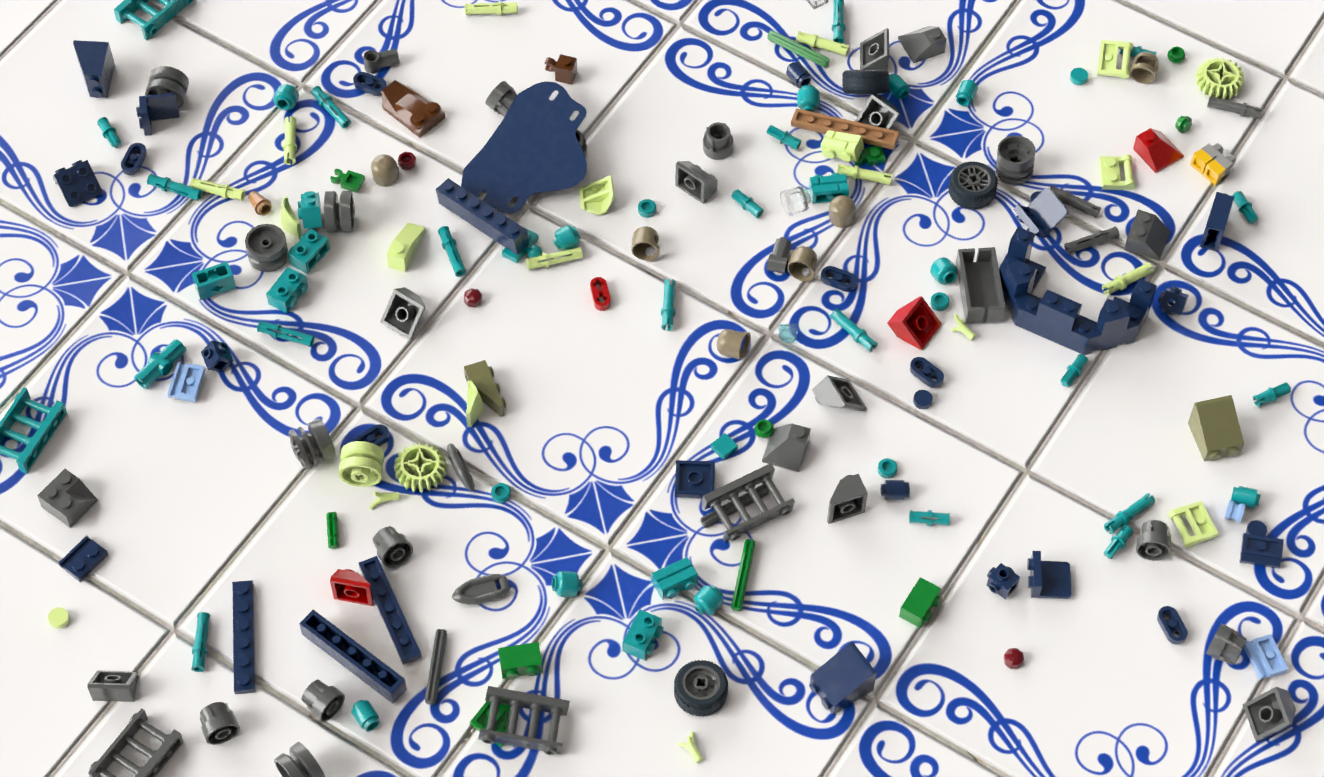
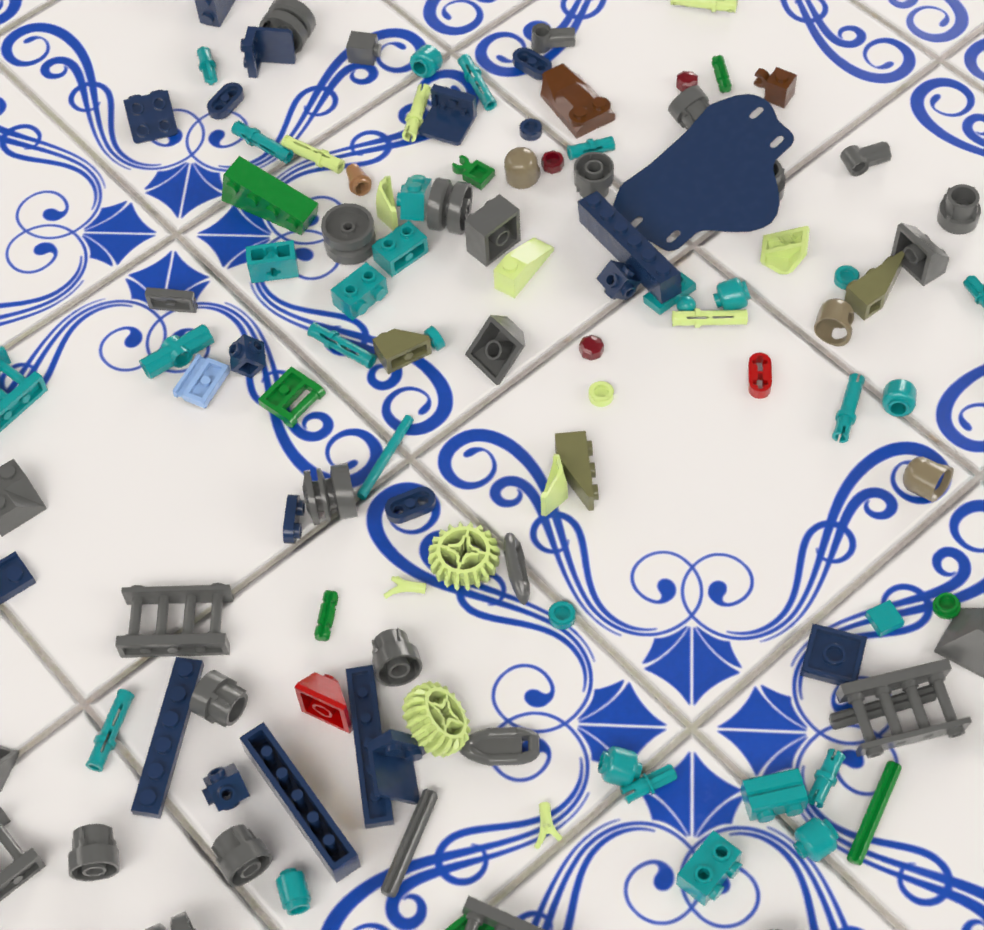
camera: 20 degrees right, 0 degrees up
yellowish green wheel [338,441,384,487] -> none
teal pin [438,226,466,277] -> none
green brick [498,642,543,679] -> none
none -> dark grey fence [115,583,234,658]
none -> dark grey tile [145,287,198,313]
none -> dark grey piece [190,670,248,728]
none -> dark blue brick [202,763,250,812]
none -> green wedge [221,156,319,235]
none -> green plate [258,367,326,428]
none -> dark blue plate [283,494,305,544]
none -> dark grey brick [346,31,381,66]
none -> teal bar [356,415,414,500]
none -> dark blue bracket [367,729,427,805]
none -> olive slope [372,329,432,374]
none -> yellowish green gear [402,681,471,758]
none -> dark blue bracket [419,84,477,146]
none -> teal tile [424,326,446,351]
none -> dark grey slope [464,194,521,267]
none -> dark blue tile [519,119,542,141]
none -> yellowish green bar [534,802,562,849]
none -> teal pin [567,136,615,160]
none -> dark grey piece [574,152,614,198]
none -> yellowish green tile [589,381,614,407]
none -> dark blue brick [596,260,641,300]
none -> teal axle [620,764,677,804]
none -> dark red tile [676,71,698,92]
none -> green axle [711,55,732,93]
none -> teal pin [808,748,846,808]
none -> dark grey piece [840,141,892,177]
none -> olive slope [844,251,905,320]
none -> teal head [882,379,917,417]

